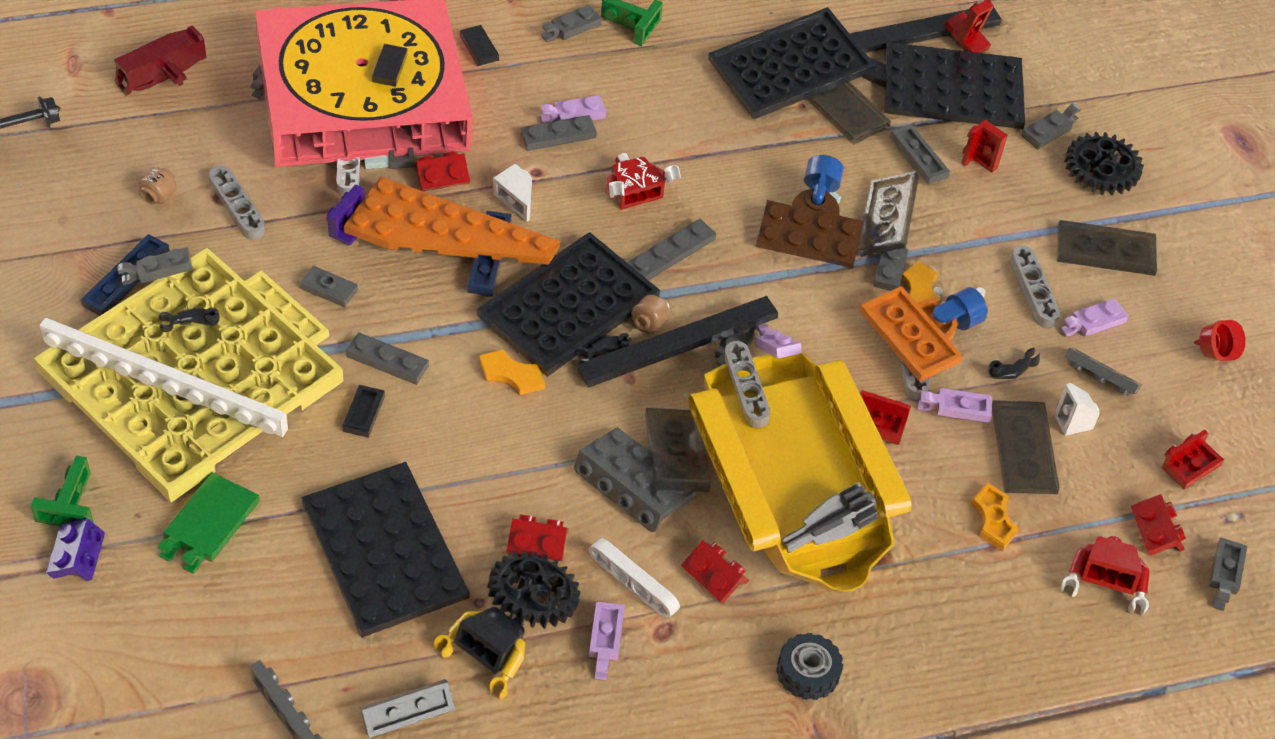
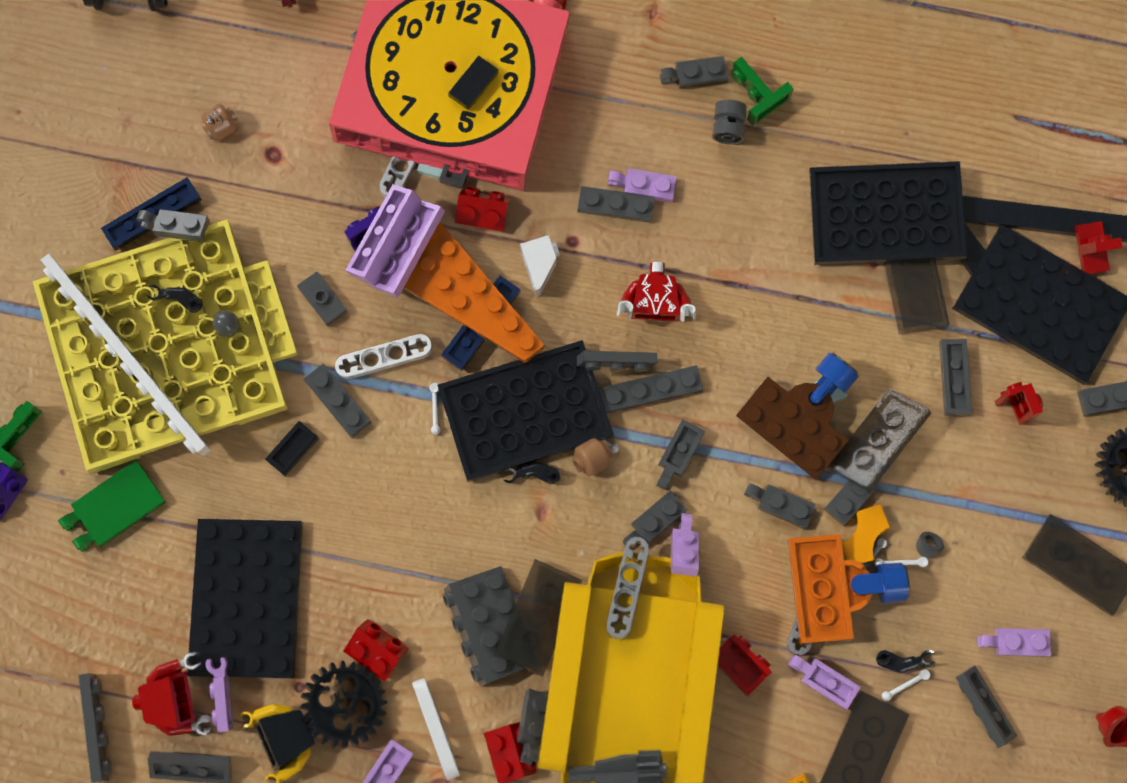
camera: 30 degrees right, 25 degrees up
light grey beam [209,166,265,240] -> none
black tile [460,25,499,66] -> none
light orange tile [479,350,545,395] -> none
black tile [577,296,778,388] -> none
light grey beam [1010,246,1060,328] -> none
white slope [1054,383,1100,436] -> none
none -> red torso [132,652,212,736]
none -> lavender plate [206,657,234,732]
none -> dark grey piece [213,310,240,337]
none -> white beam [335,334,432,380]
none -> lavender slope [345,184,445,298]
none -> white hinge [429,383,441,435]
none -> dark grey plate [517,689,548,765]
none -> dark grey plate [577,350,658,372]
none -> dark grey plate [656,419,705,490]
none -> dark grey wheel [712,100,747,144]
none -> dark grey plate [744,483,816,530]
none -> white hinge [882,669,930,702]
none -> dark grey piece [916,532,944,559]

